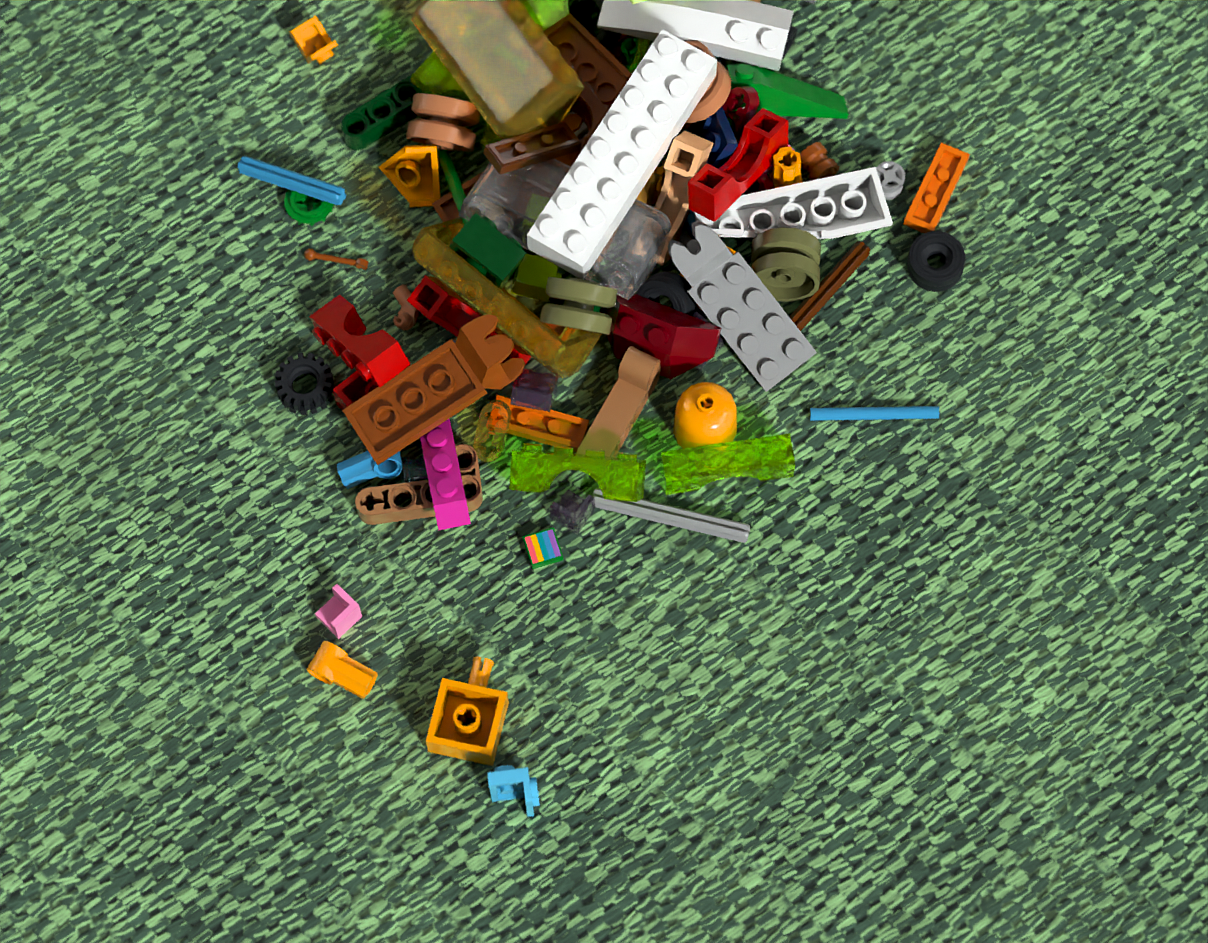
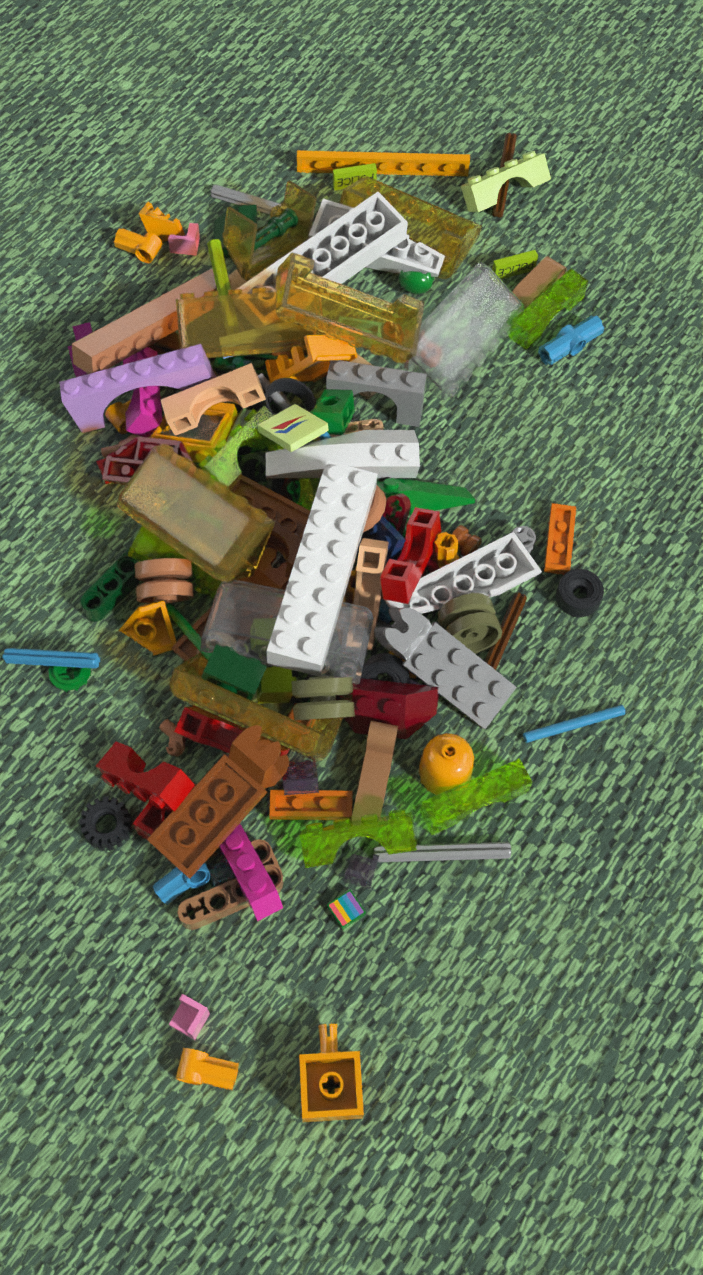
camera: 20 degrees left, 5 degrees down
light orange bracket [288,15,338,64] -> none
dark orange hinge [304,248,369,270] -> none
clear yellow beam [473,400,511,462] -> none
reddish brown tile [483,122,582,175] -> none
medium azure bracket [487,765,540,817] -> none

